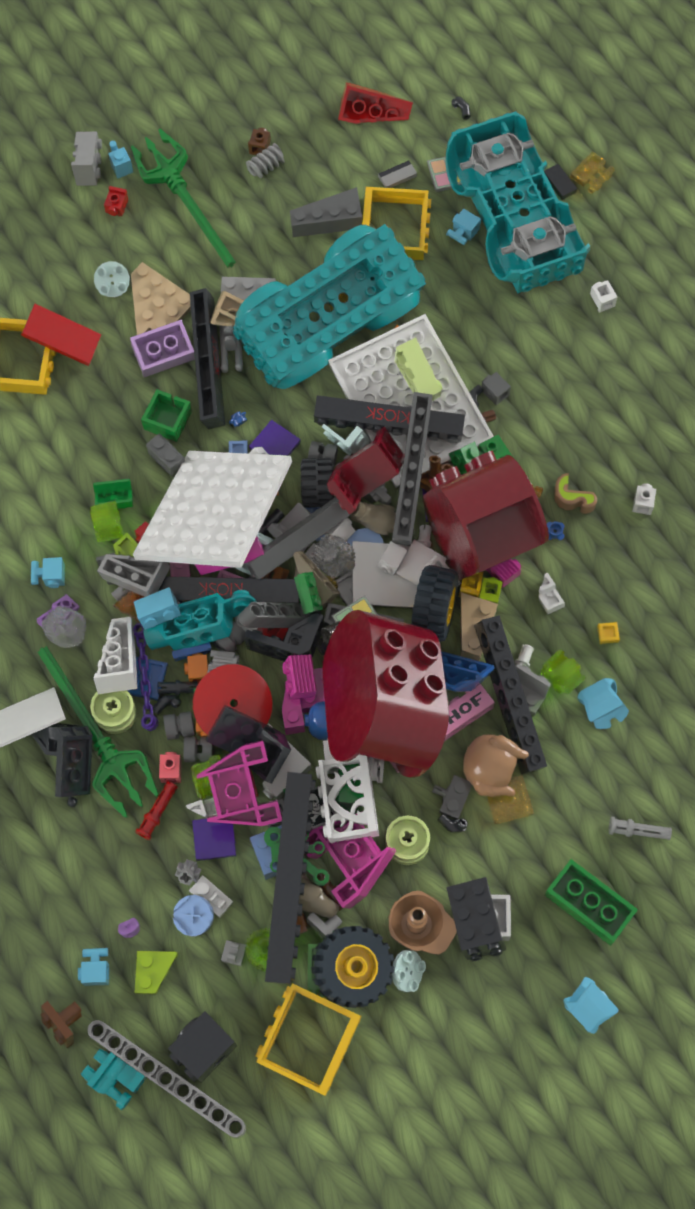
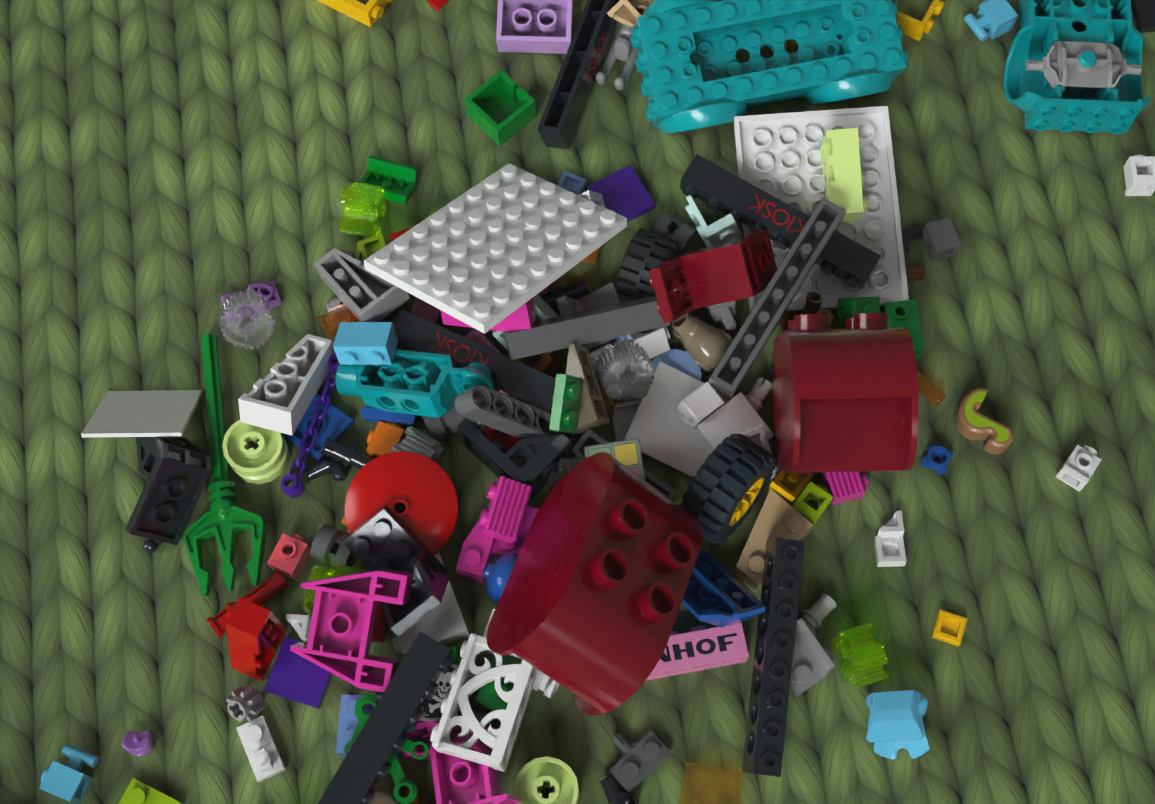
camera: 25 degrees right, 0 degrees up
medium azure brick [31,557,65,588] -> none
dark grey brick [146,434,185,478] -> none
dark grey wheel [163,711,195,740] -> none
light blue tile [173,895,214,936] -> none
blue plate [229,411,247,427] -> none
medium nougat piece [463,734,529,797] -> none
none -> red wedge [226,597,287,681]

